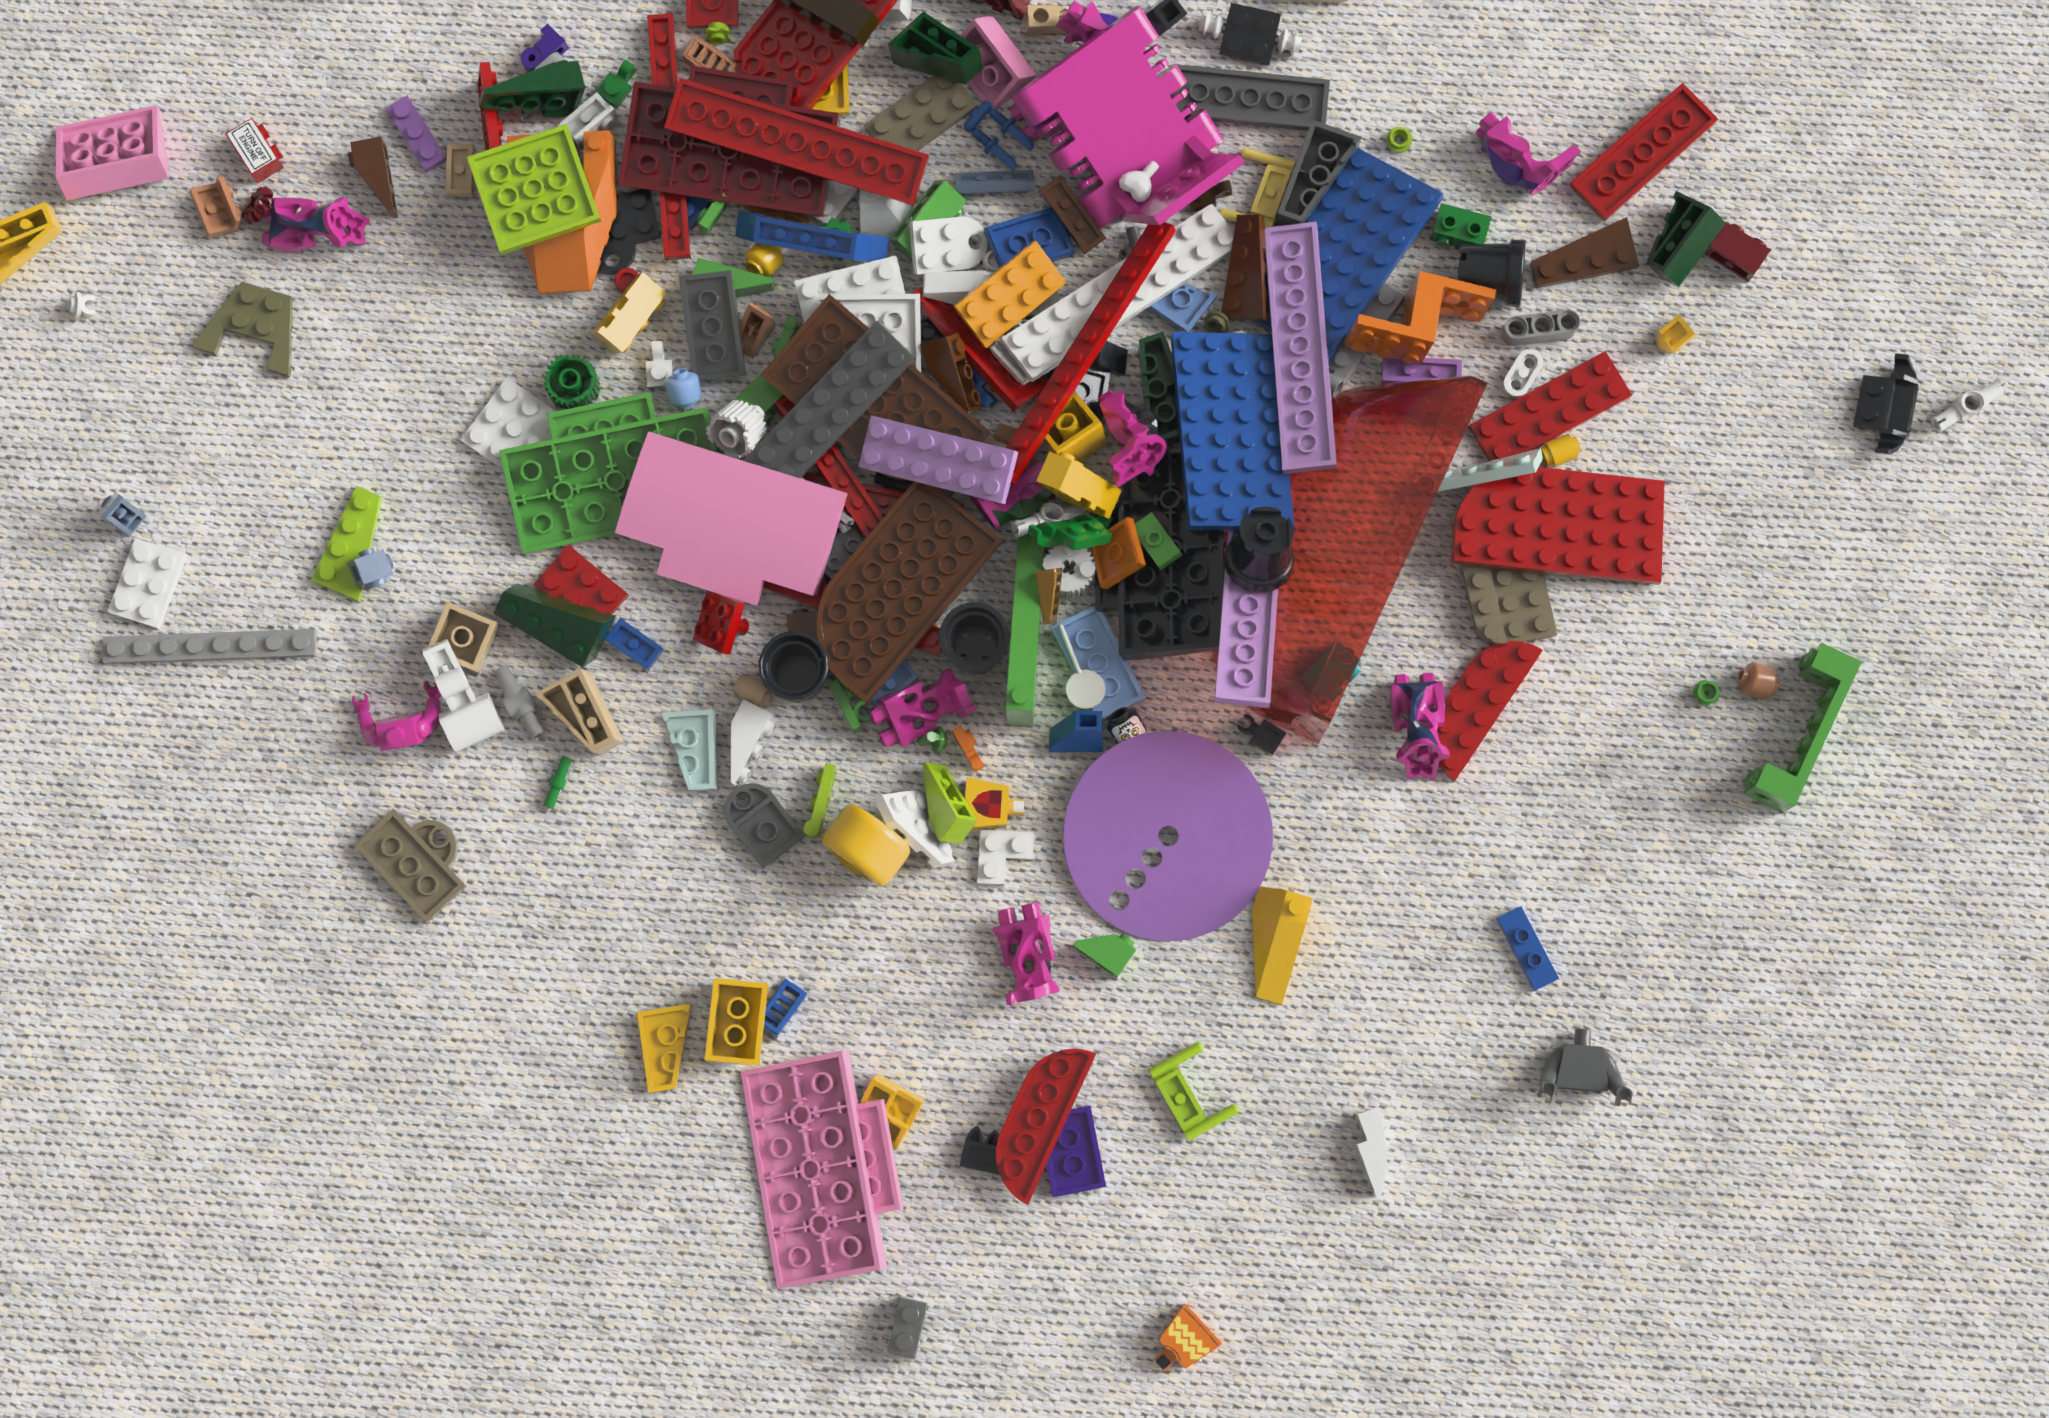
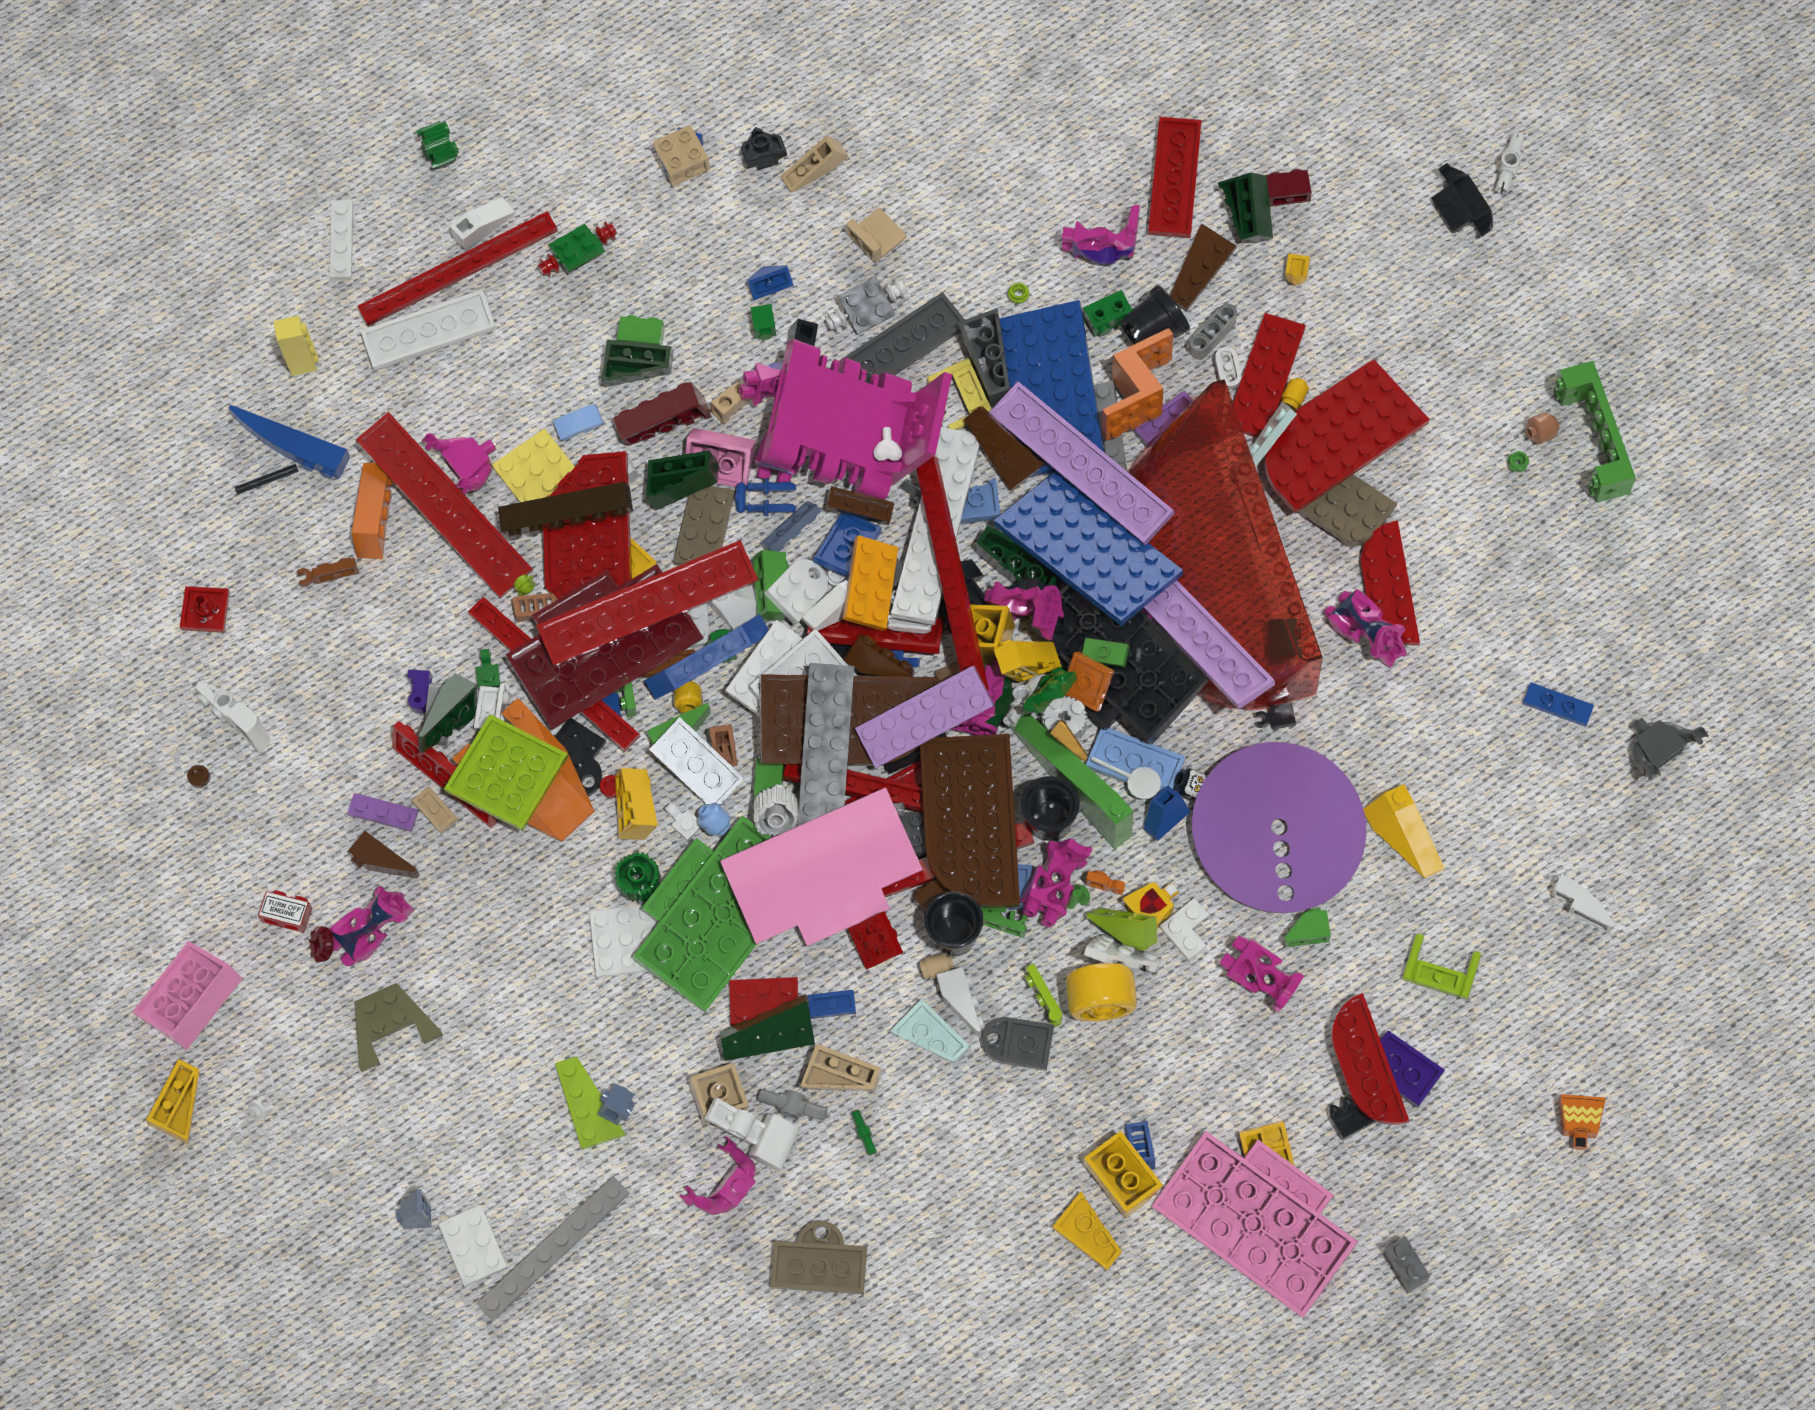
camera: 40 degrees left, 10 degrees down
nougat bracket [189,176,242,239] -> none
bright green plate [771,315,799,358] -> none
olive plate [1204,311,1230,333] -> none
black piece [1224,506,1295,593] -> none

